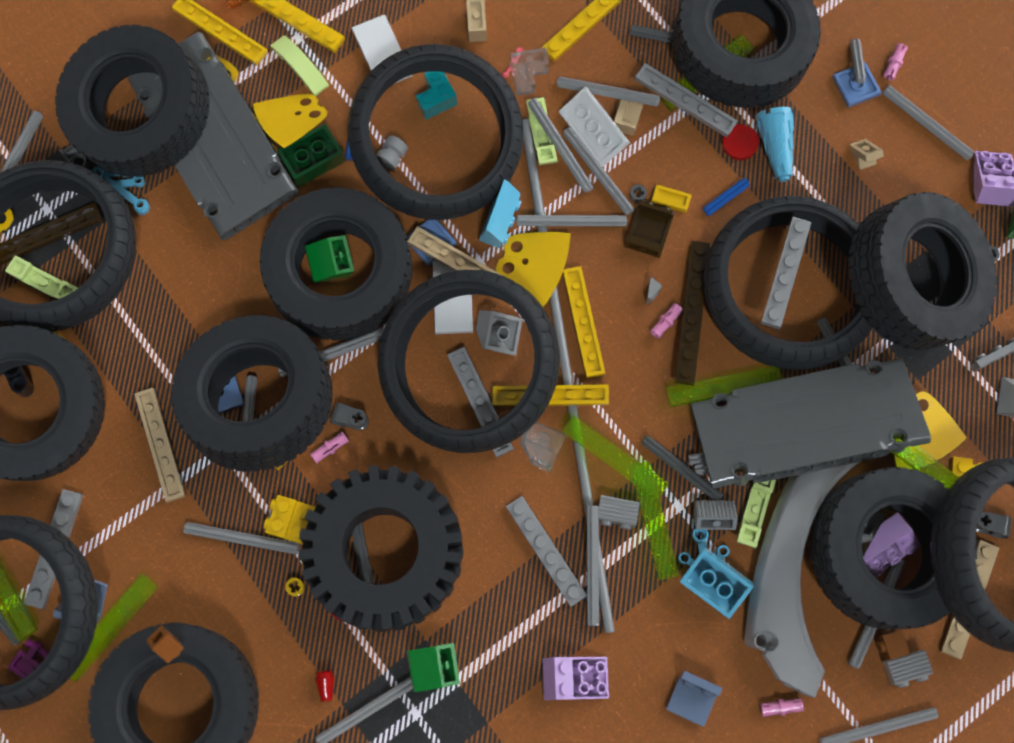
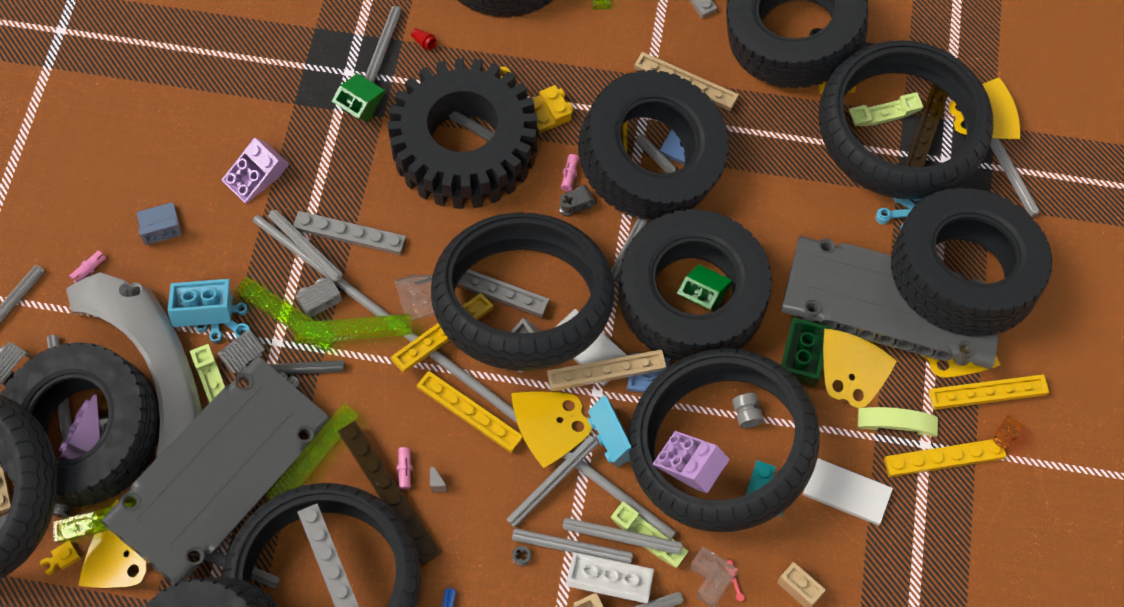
camera: 135 degrees right, 10 degrees down
light grey axle [183,522,299,555] -> none
dark brown panel [625,201,675,258] -> none
yellow tile [651,184,692,213] -> none
none -> lavender slope [653,431,730,493]

